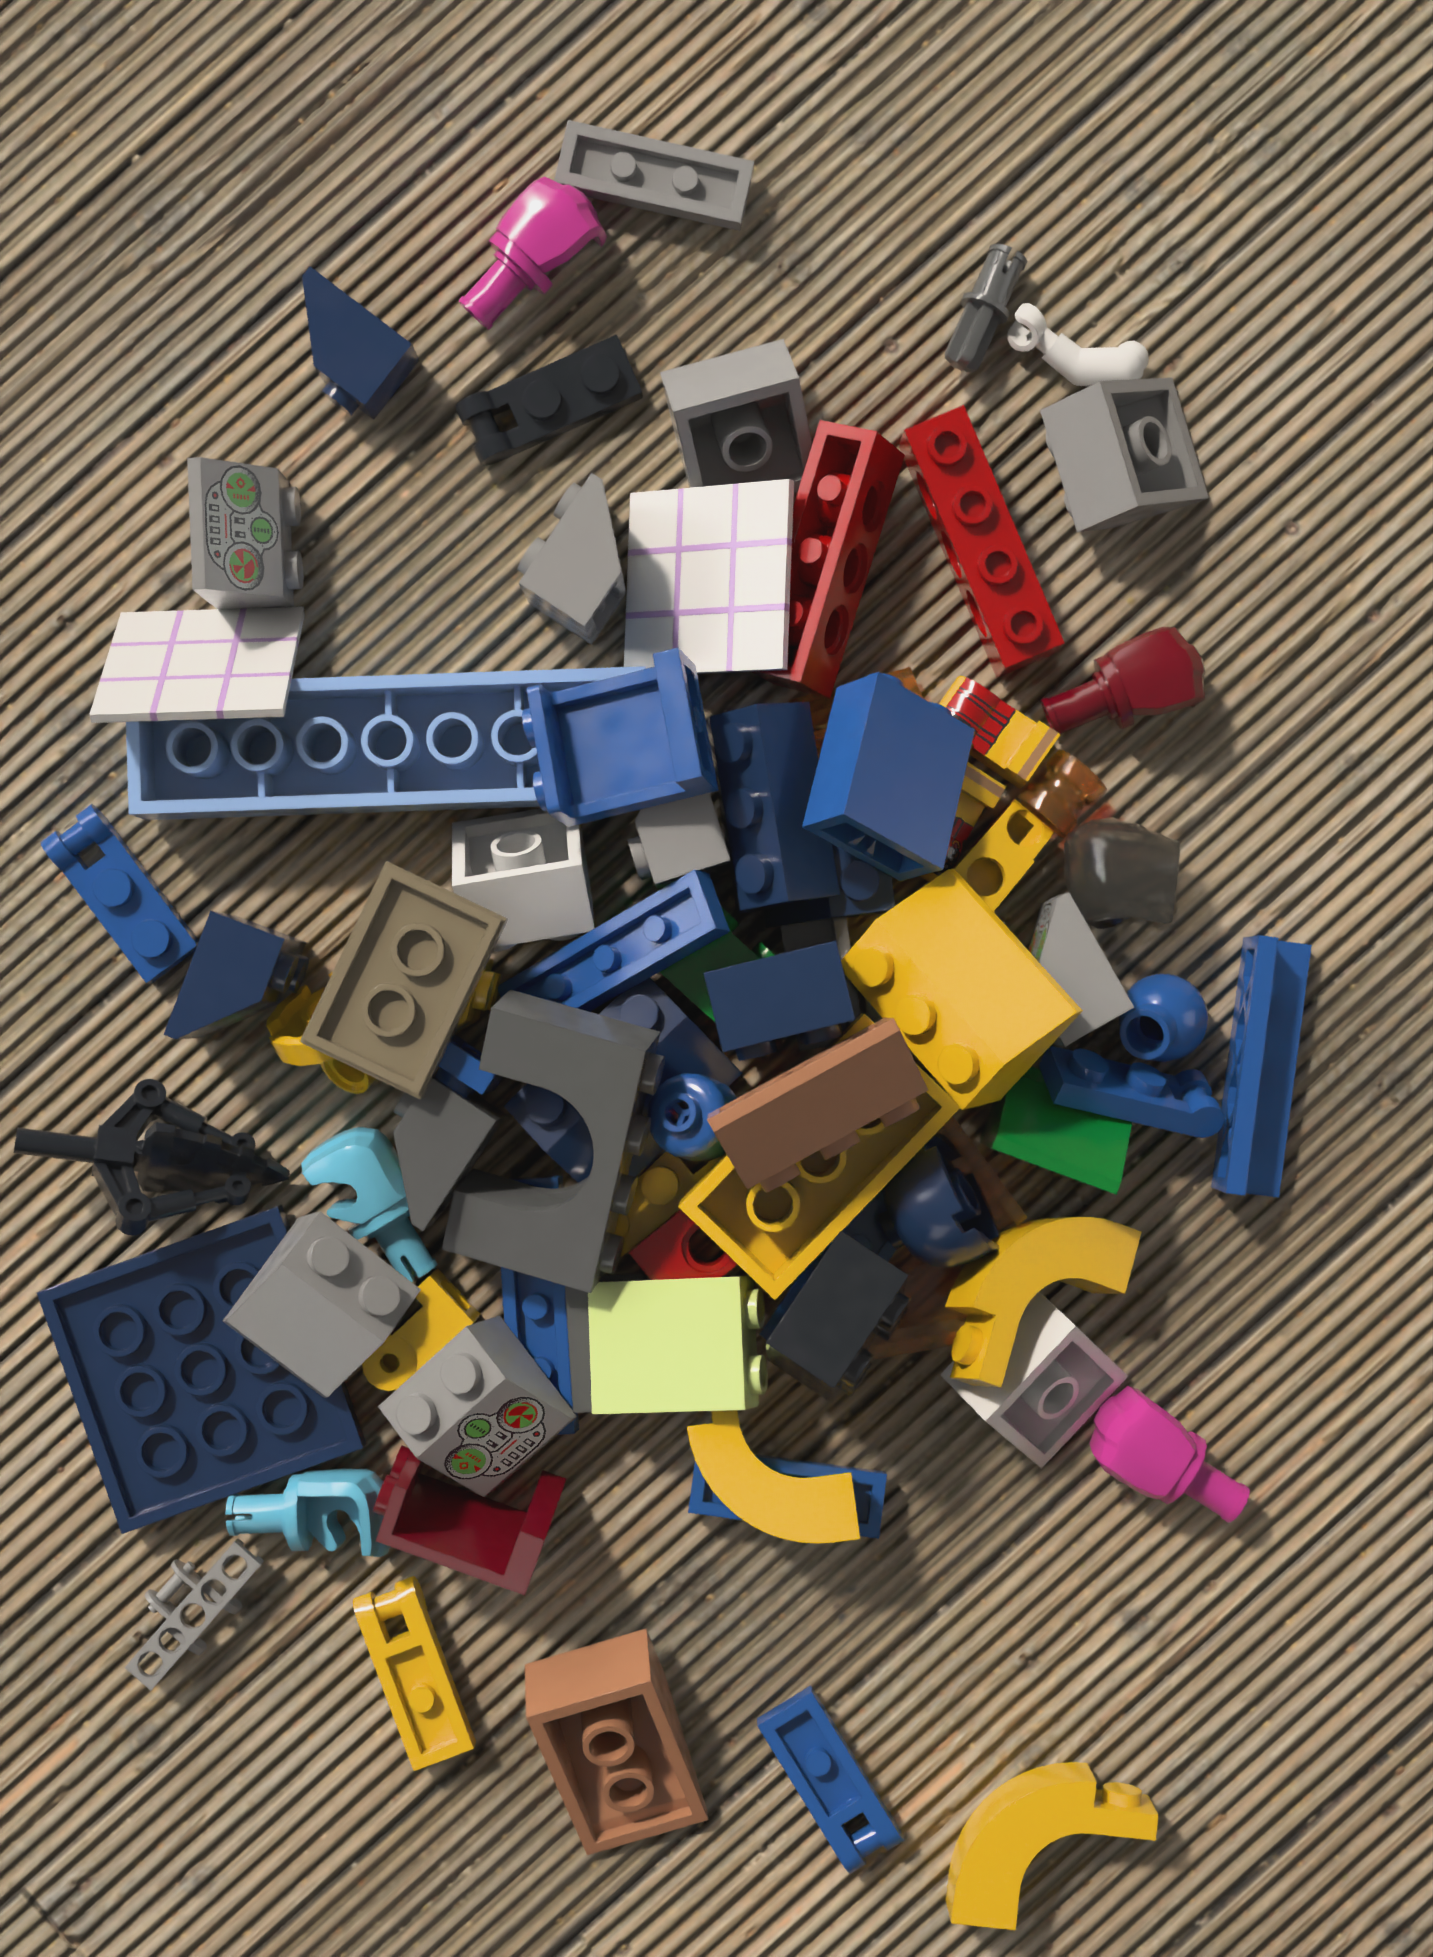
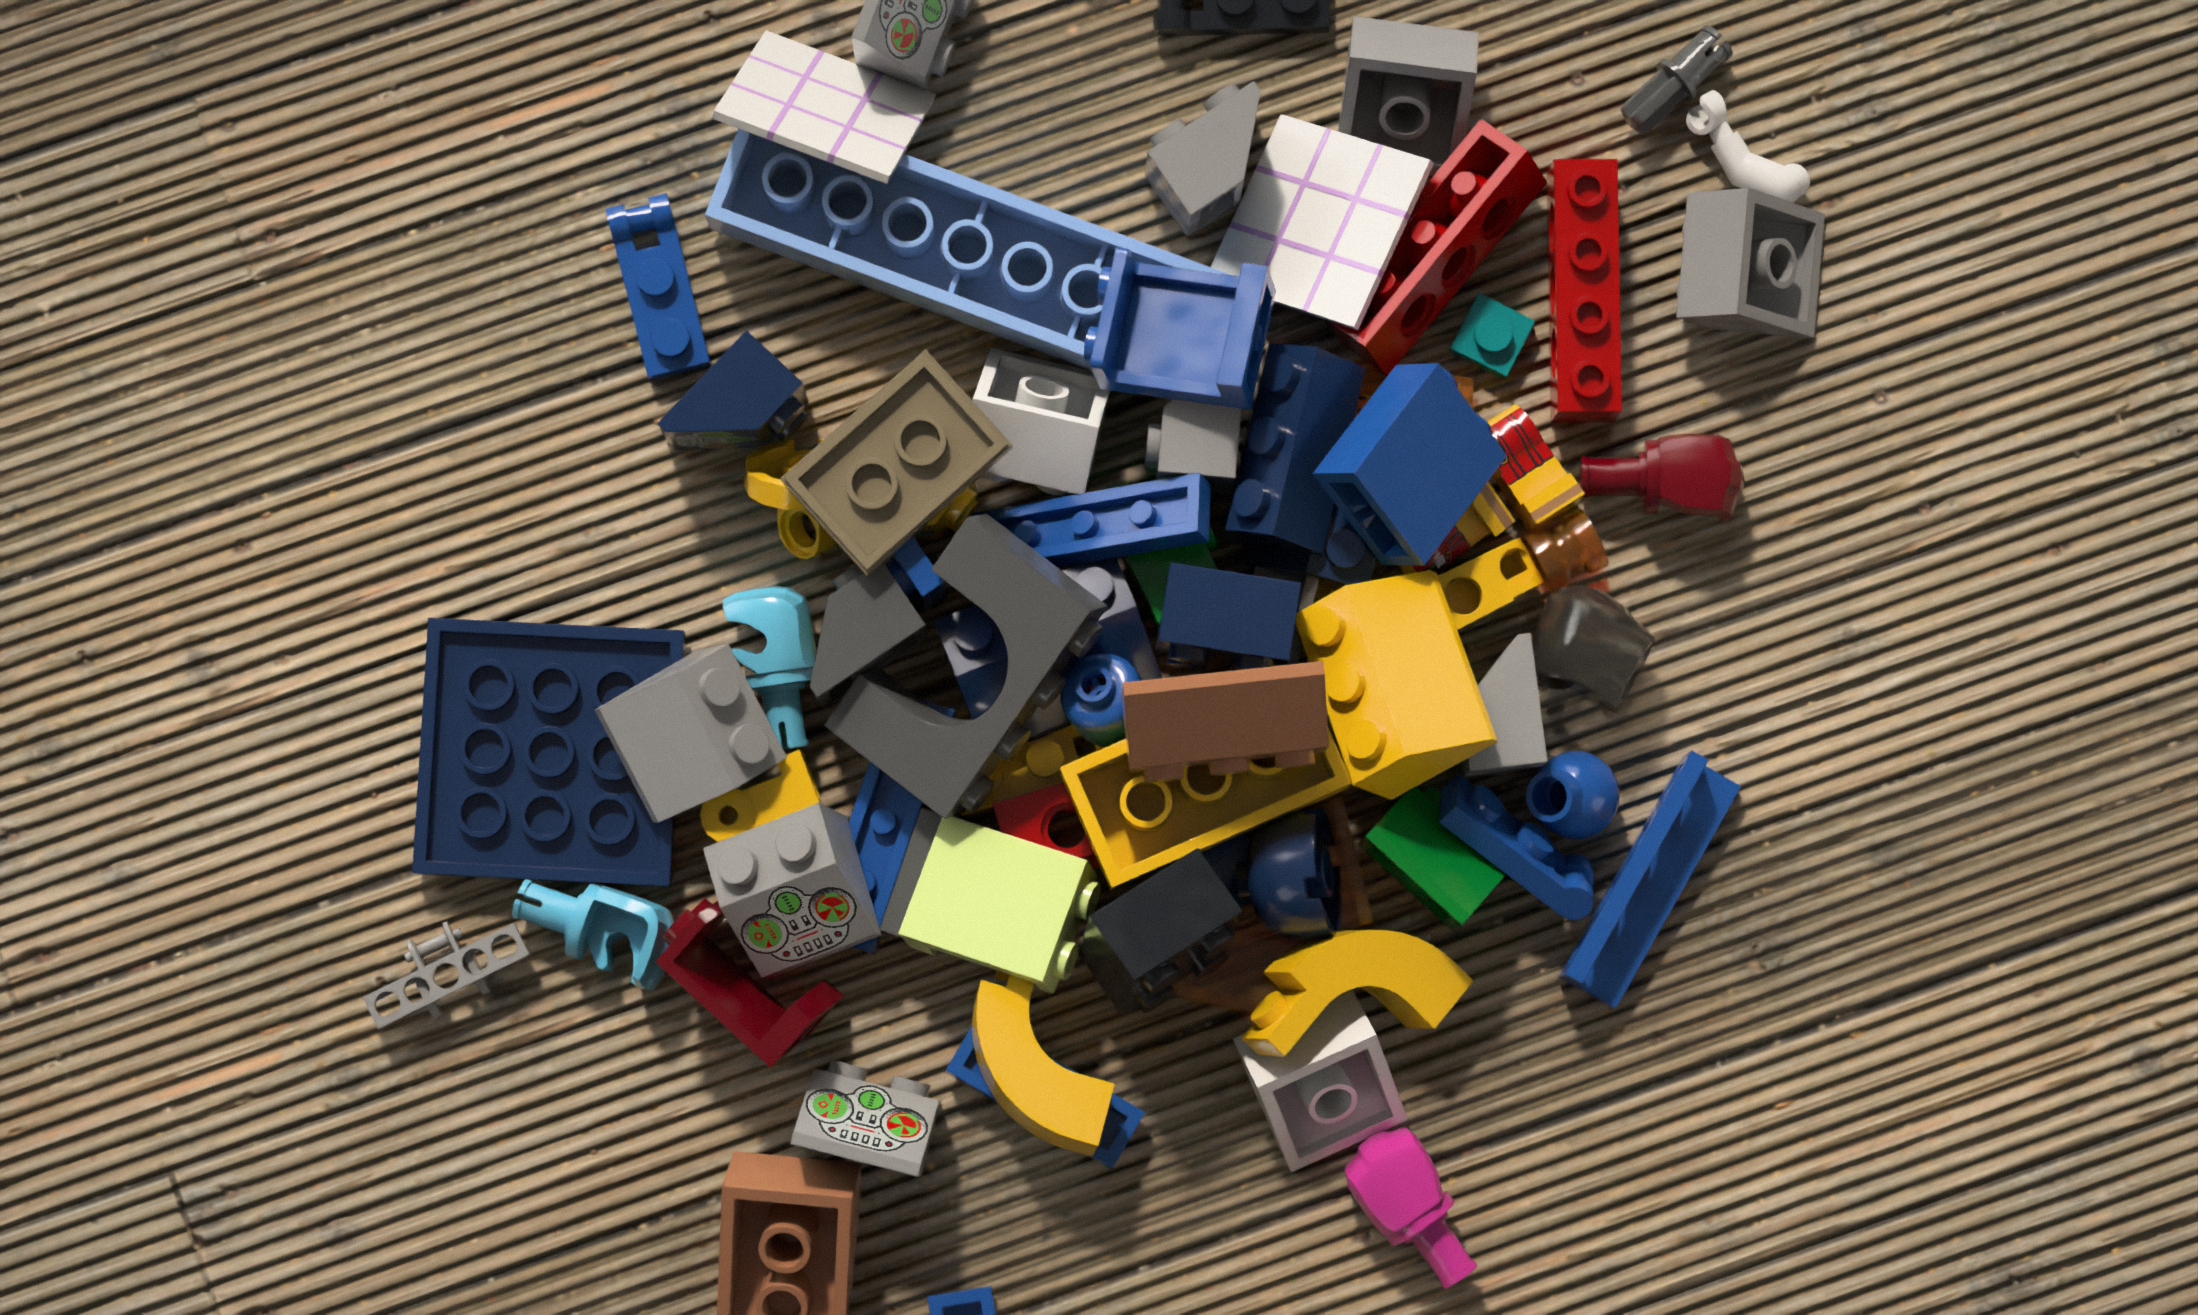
camera: 15 degrees right, 5 degrees down
black bar [14,1079,290,1235] -> none
yellow plate [353,1576,476,1771] -> none
none -> slope [790,1060,941,1177]
none -> teal plate [1449,292,1535,380]

